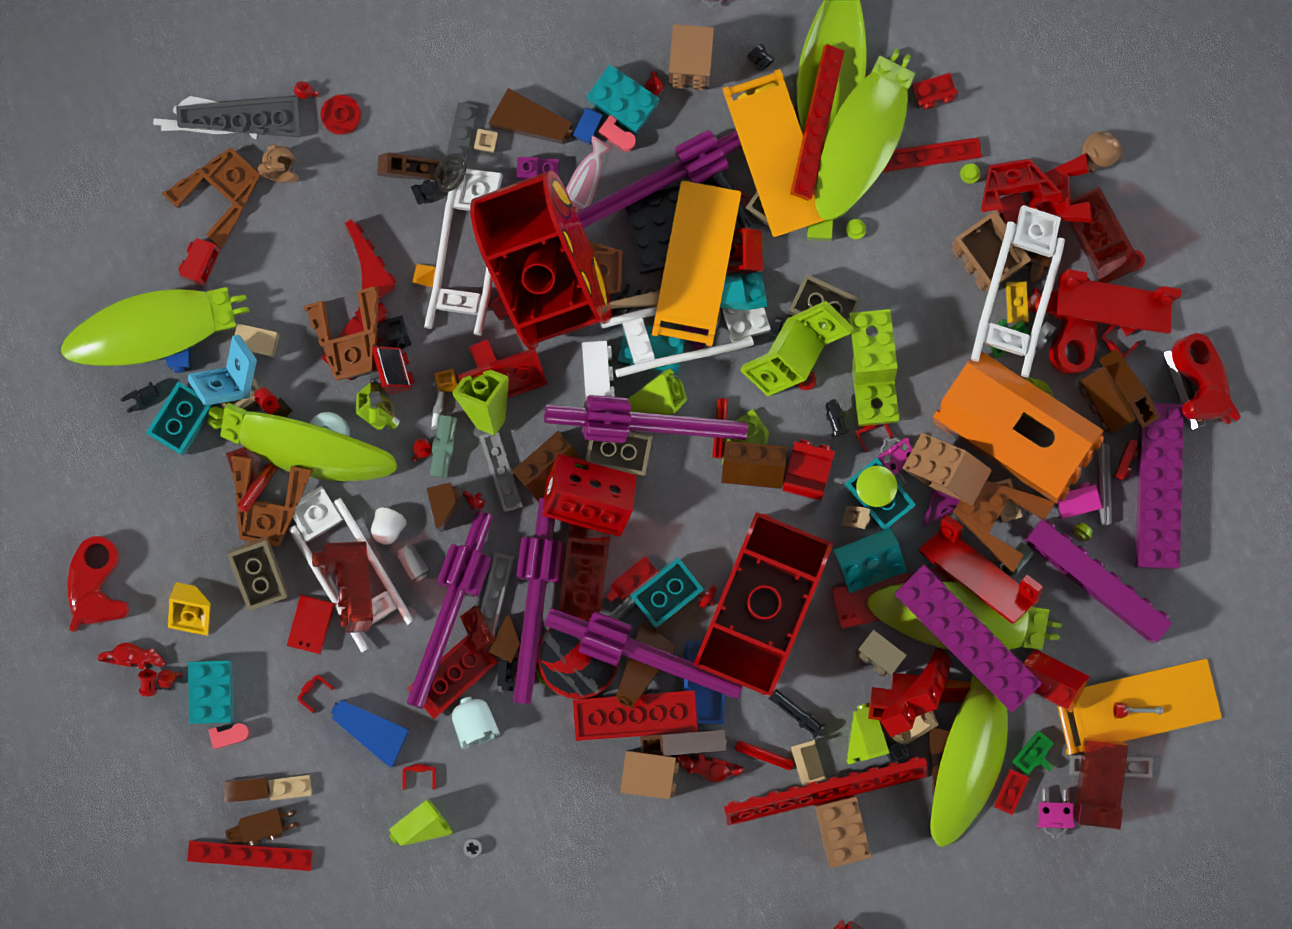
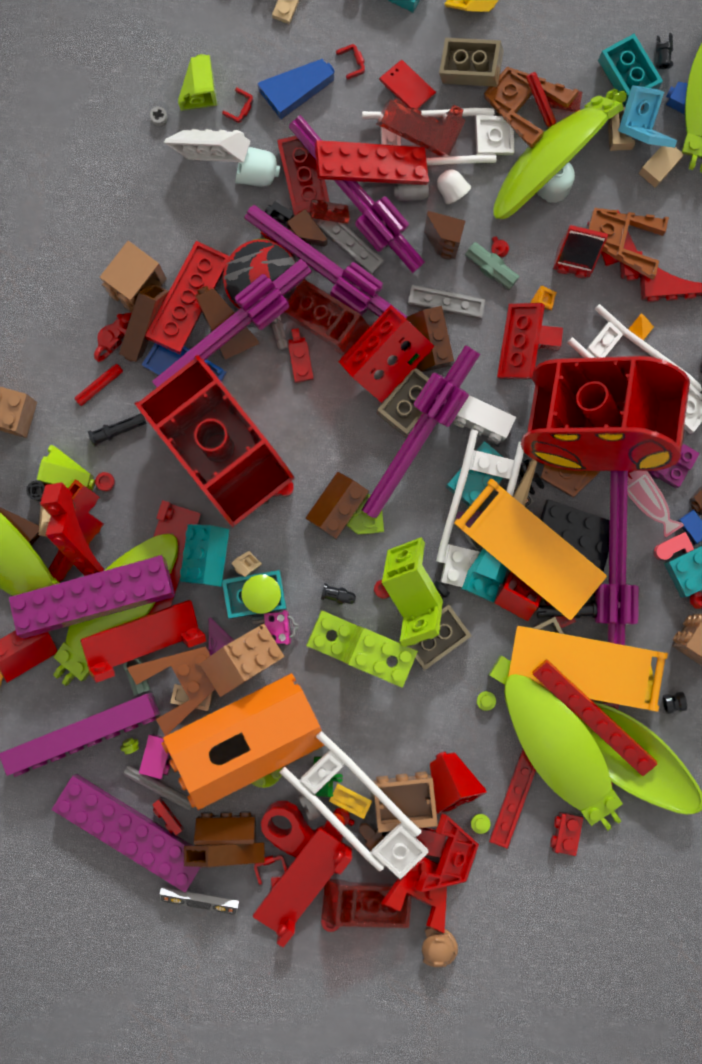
camera: 115 degrees right, 0 degrees up
red leg [254,387,293,418] -> none
lime torso [356,367,400,430] -> none
black bracket [383,315,412,350] -> none
light grey piece [431,391,446,430] -> none
lime slope [452,370,509,436] -> none
red piece [463,491,485,510] -> none
lime slope [628,368,687,415] -> none
teal brick [629,557,704,628] -> none
red piece [697,585,717,608] -> none
red axle [712,398,728,459] -> none
red plate [724,757,927,826] -> none
red piece [782,439,835,501] -> none
tan panel [790,740,827,787] -> none
dark tan brick [855,630,907,676] -> none
red piece [856,424,894,453] -> none
red animal [1172,333,1241,424] -> none
none -> red tile [95,472,115,492]
none -> white slope [164,129,250,162]
none -> red plate [314,140,429,185]
none -> red slope [430,752,487,814]

